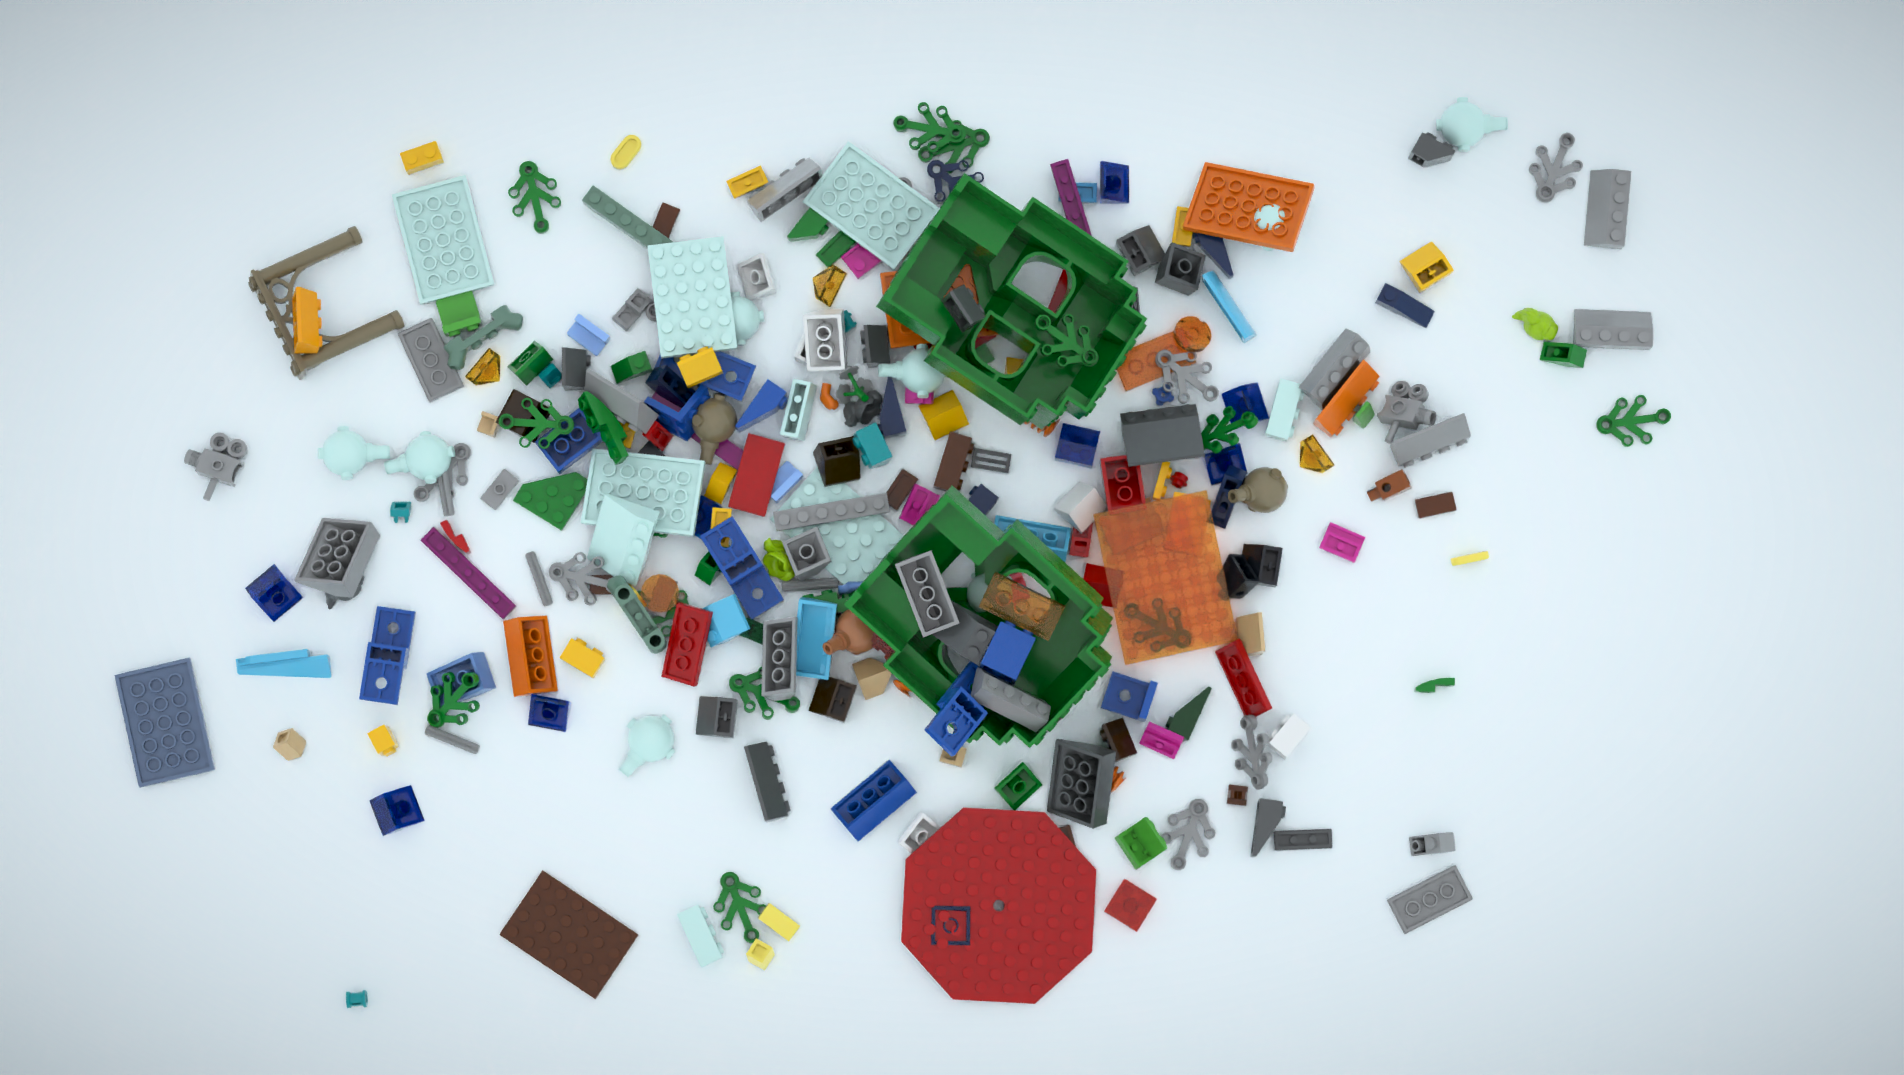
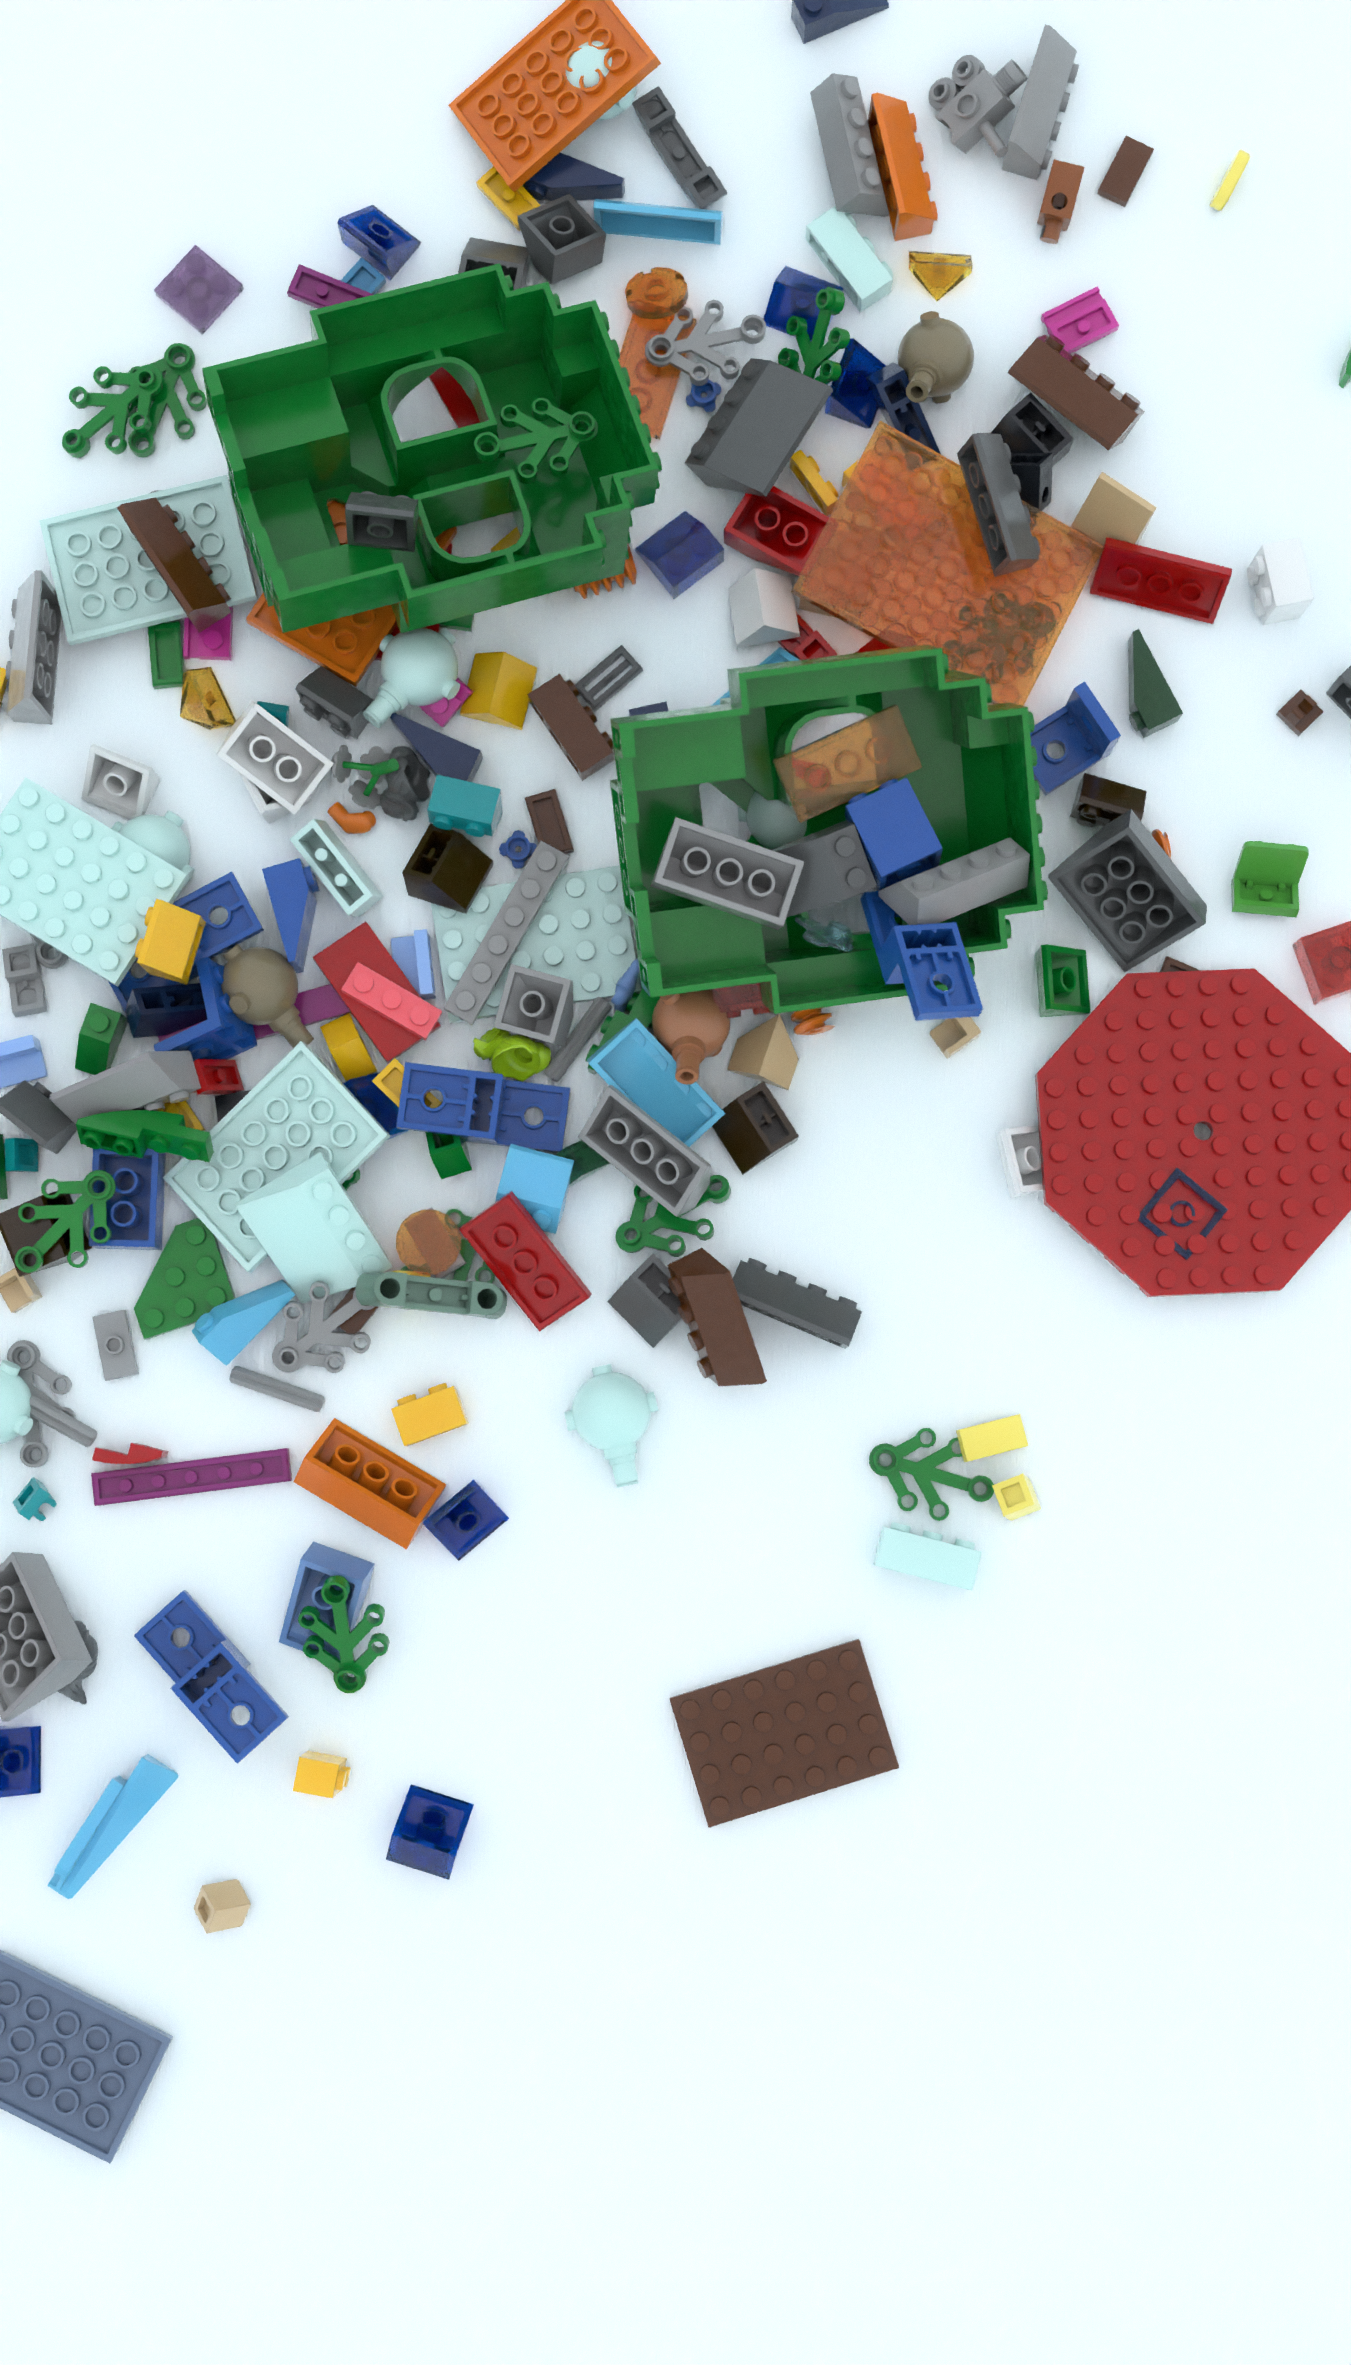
camera: 50 degrees left, 0 degrees up
teal bush [346,990,368,1008] -> none
light grey axle [425,725,480,754] -> none
green slope [787,208,829,242] -> none
blue slope [831,760,917,842] -> none
dark pink plate [899,484,940,526] -> none
dark blue plant [927,160,984,202] -> none
dark pink plate [1139,721,1184,759] -> none
light grey plant [1161,799,1216,871] -> none
red plate [1170,472,1188,489] -> none
light grey plant [1231,715,1273,790] -> none
bright green slope [1353,401,1375,429] -> none
none -> reddish brown slope [117,497,231,633]
none -> clear purple plate [154,244,244,335]
none -> medium azure slope [191,1279,296,1366]
none -> coral plate [341,962,442,1041]
none -> blue plate [499,830,537,869]
none -> dark grey slope [632,86,727,209]
none -> reddish brown slope [667,1248,767,1386]
none -> clear light blue plate [795,917,854,952]
none -> dark grey slope [957,433,1040,577]
none -> reddish brown slope [1007,334,1145,450]

